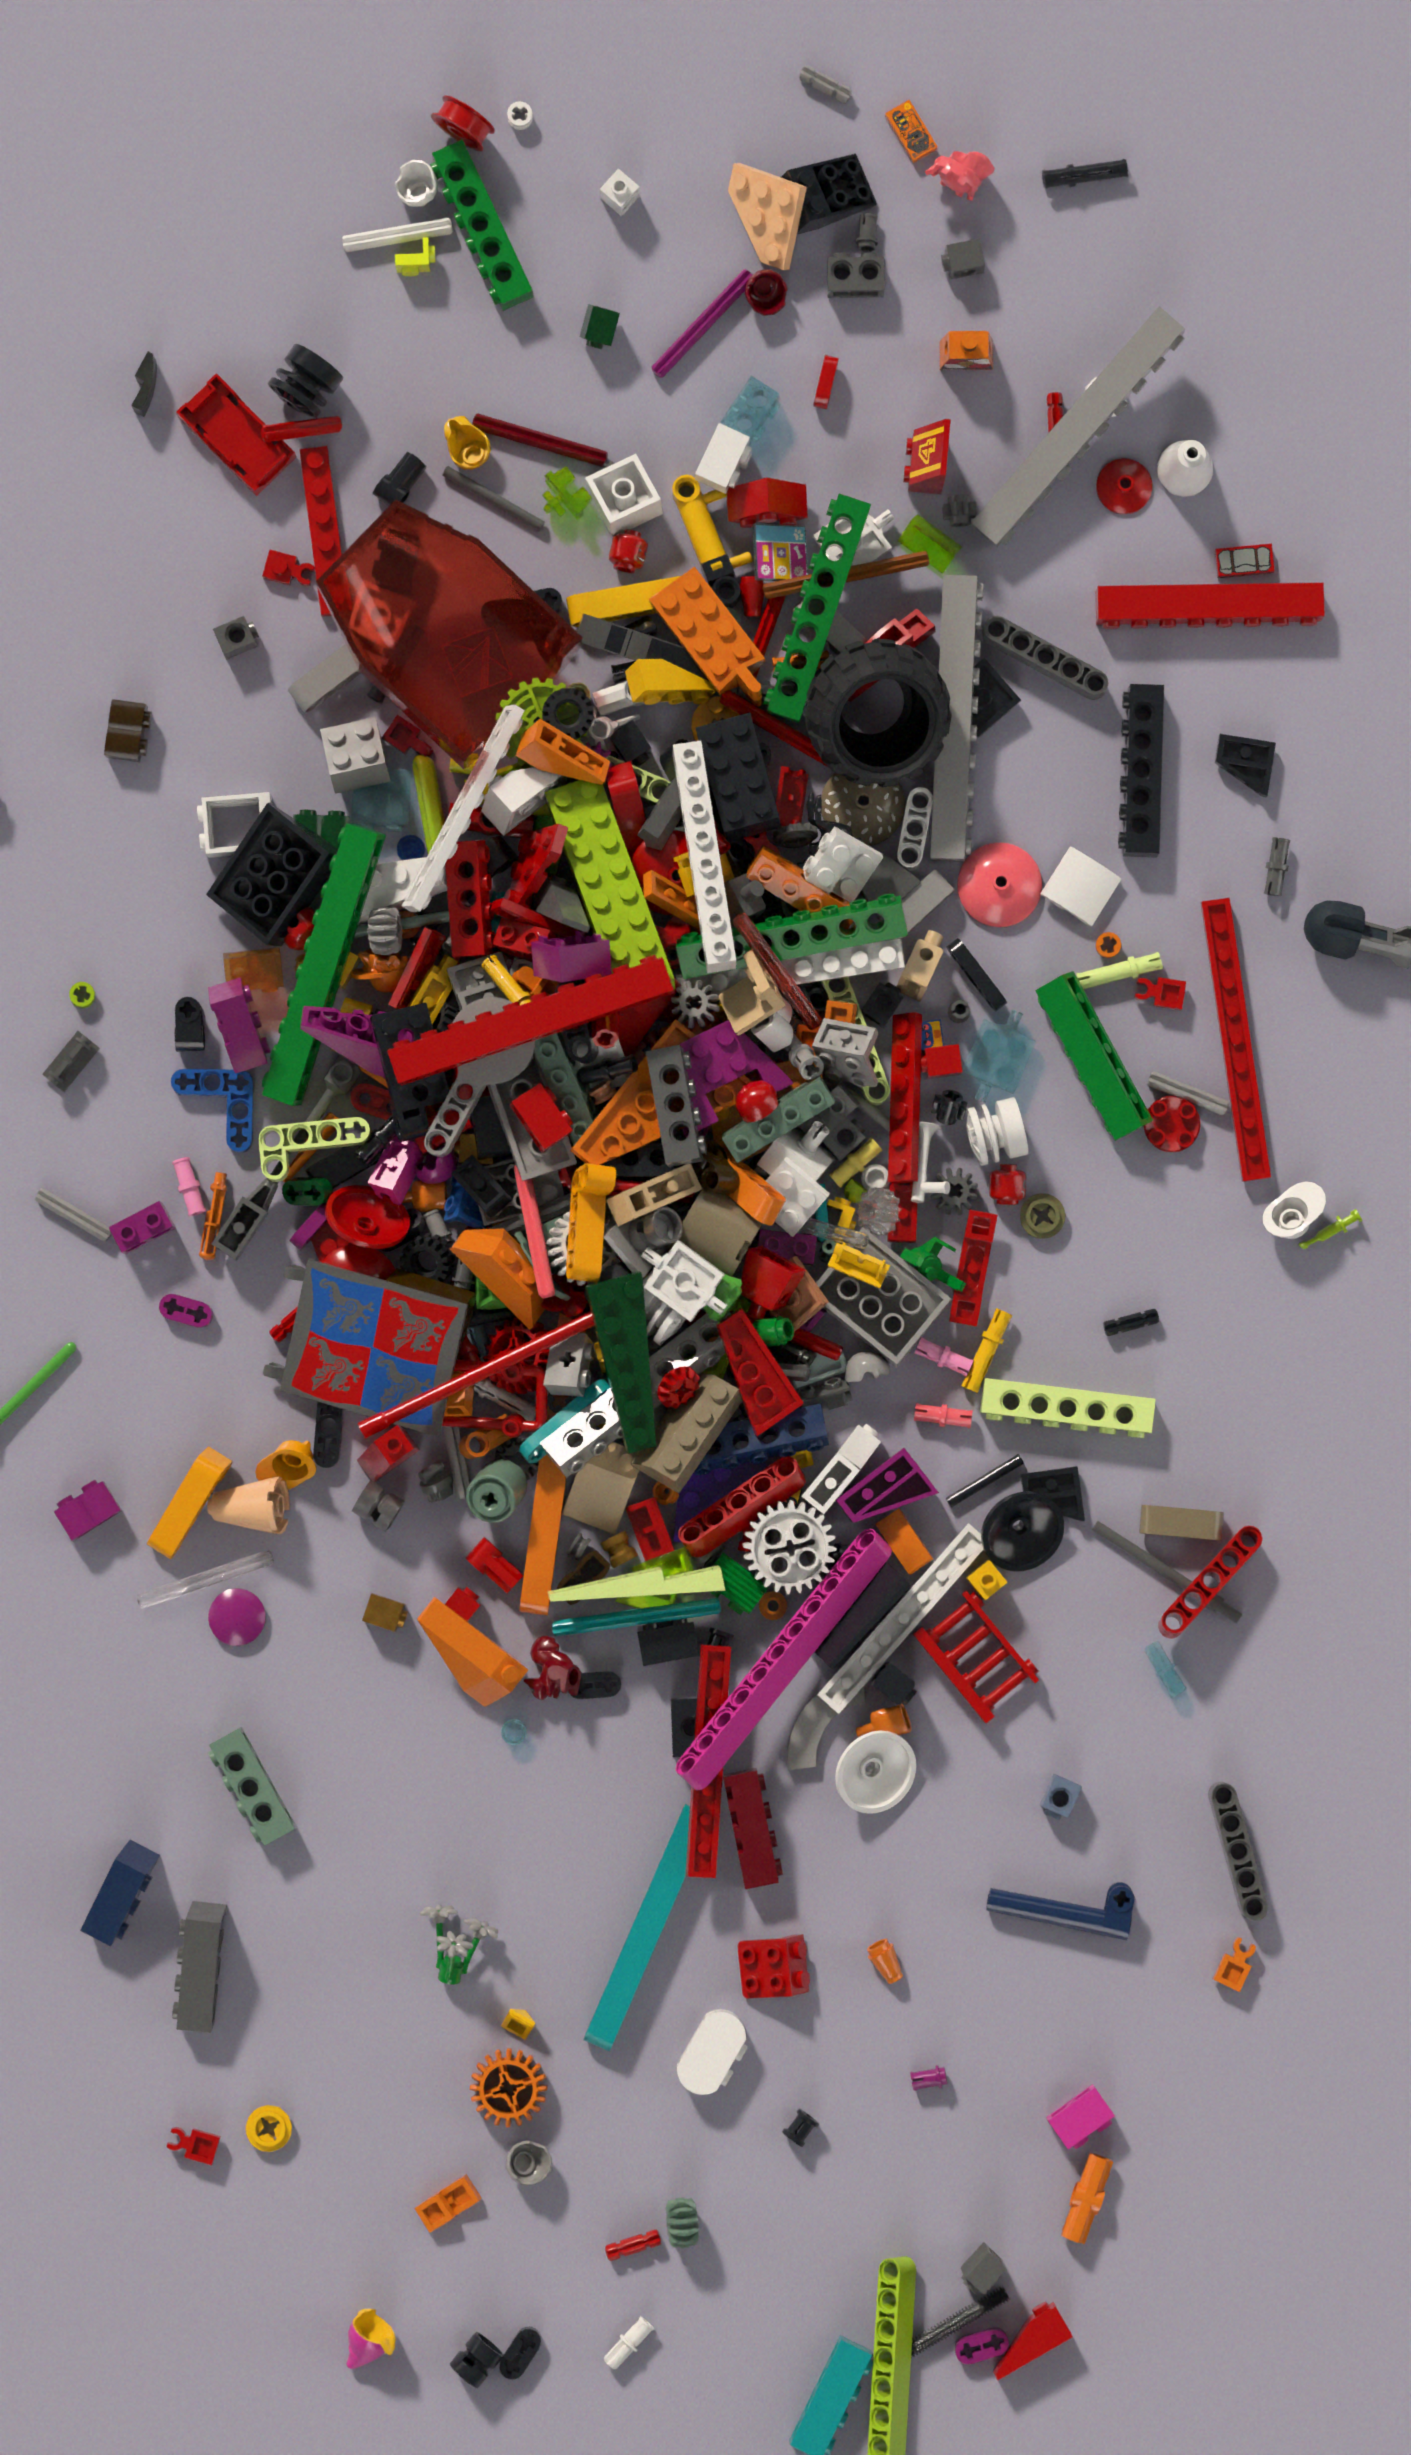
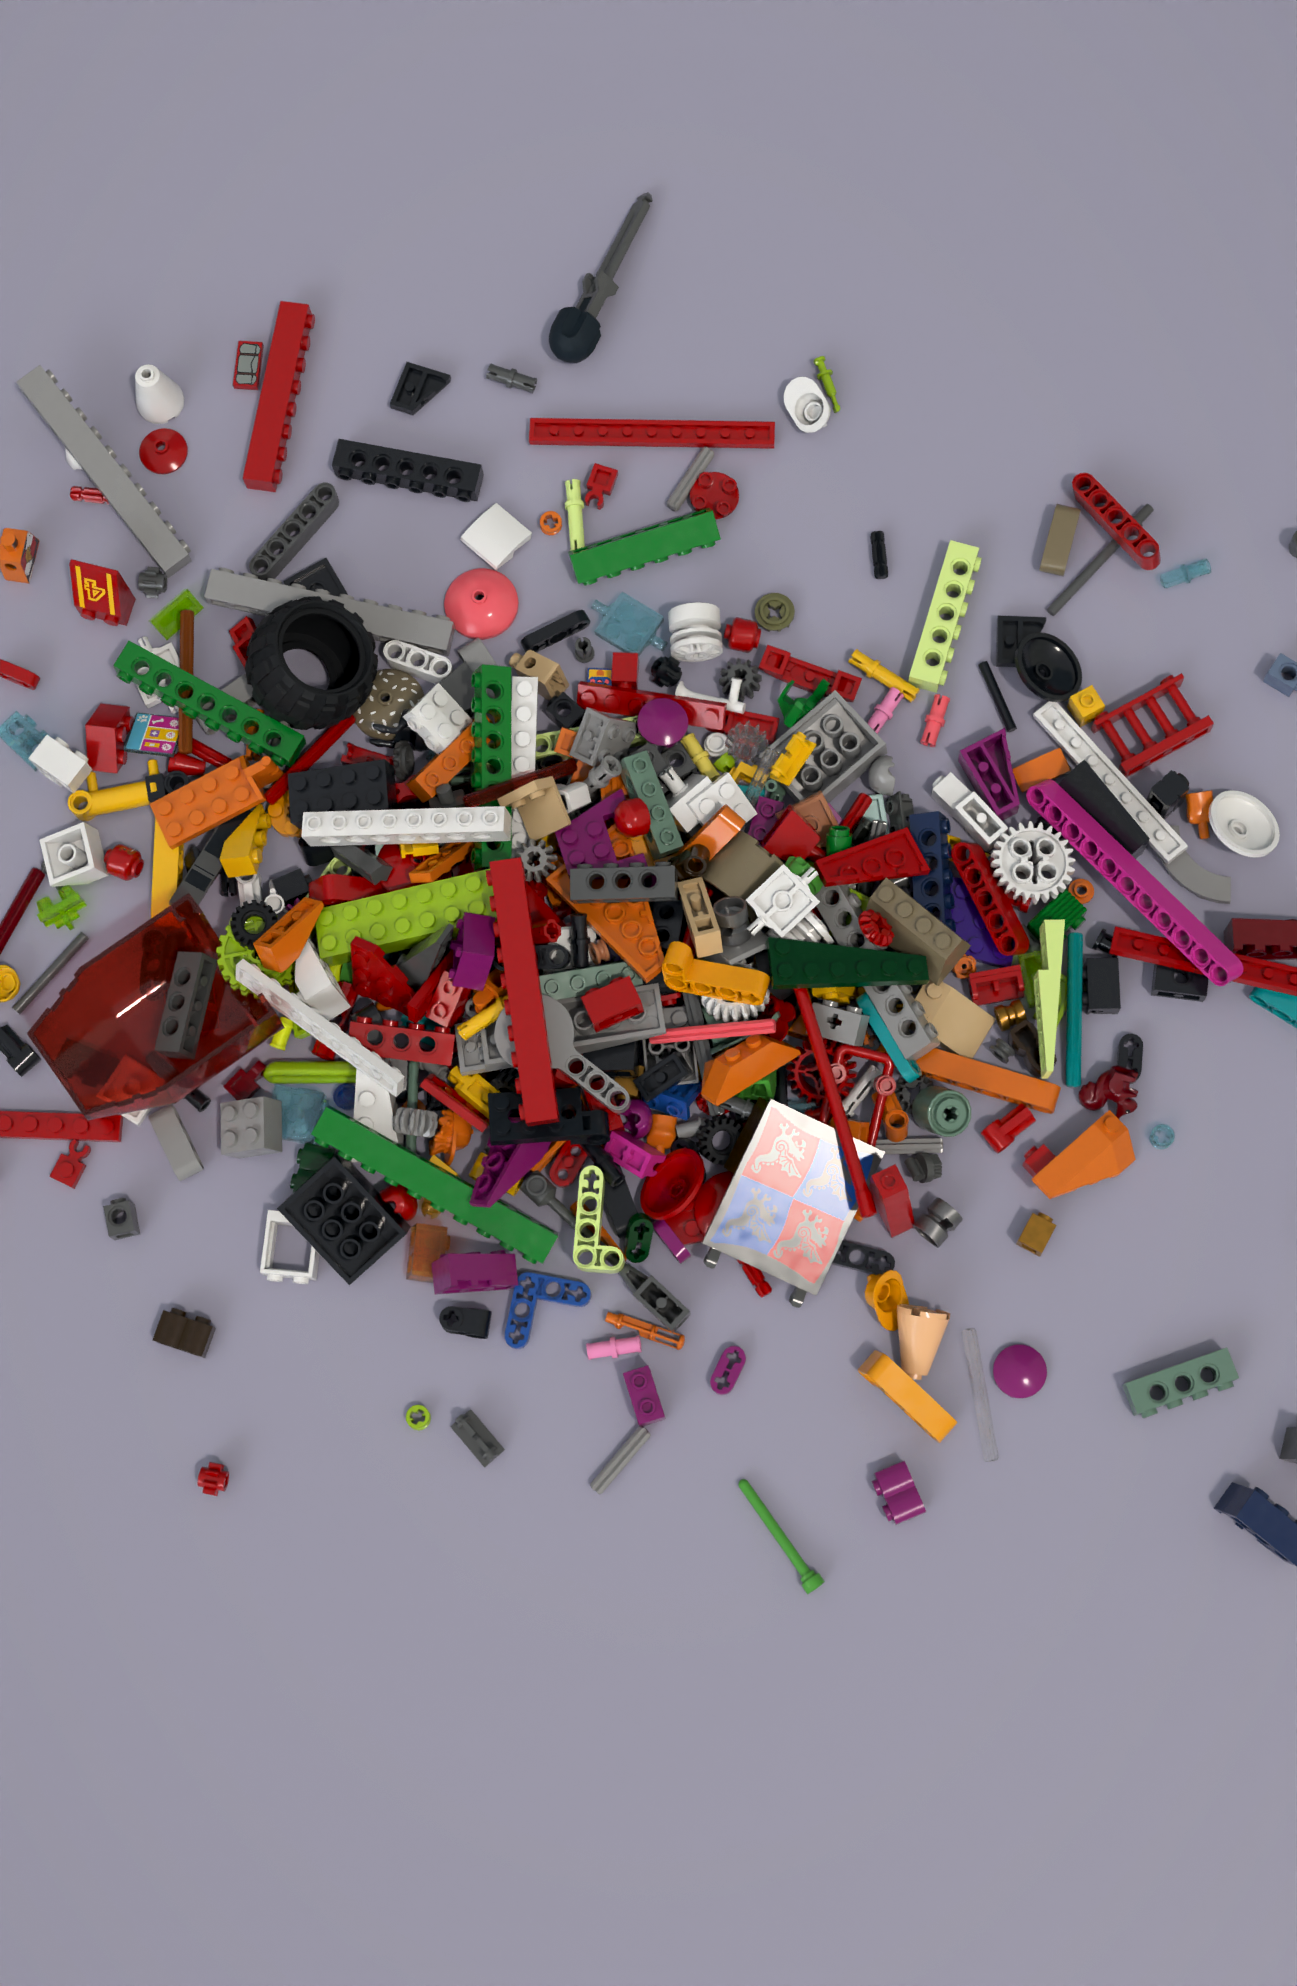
camera: 65 degrees left, 10 degrees down
none -> dark grey brick [154,951,217,1060]
none -> magenta dish [637,698,688,748]

